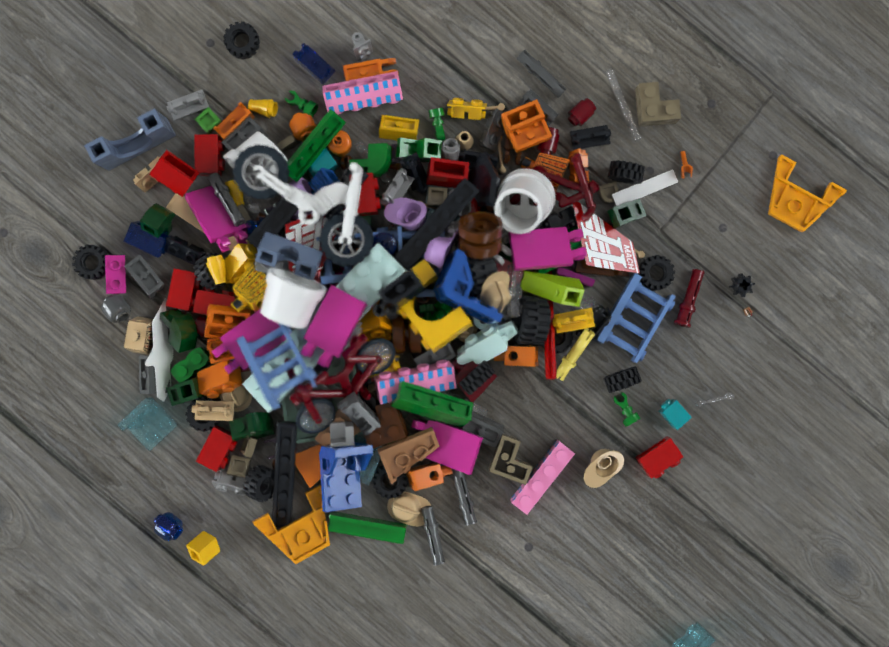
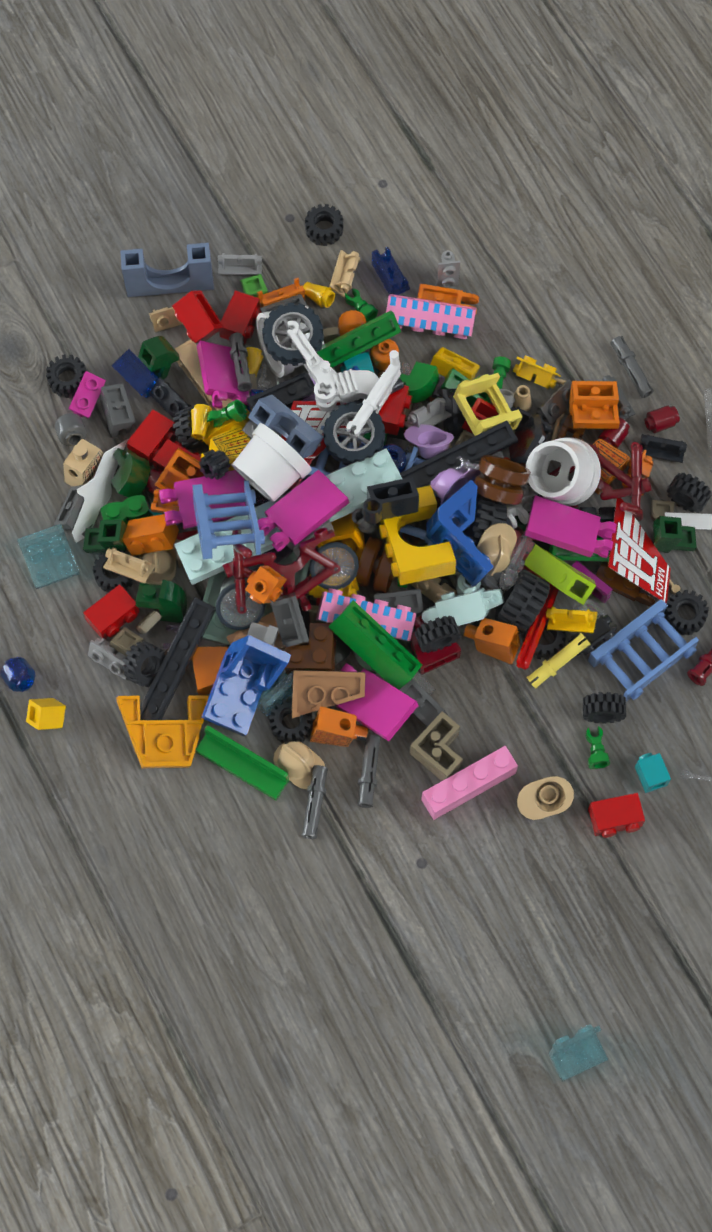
camera: 20 degrees right, 20 degrees down
none -> black gear [199,449,230,480]
none -> green piece [207,399,247,427]
none -> orange brick [245,565,287,604]
none -> tan hinge [329,250,360,298]
none -> light yellow window [453,373,522,436]
none -> clear hand [454,456,480,473]

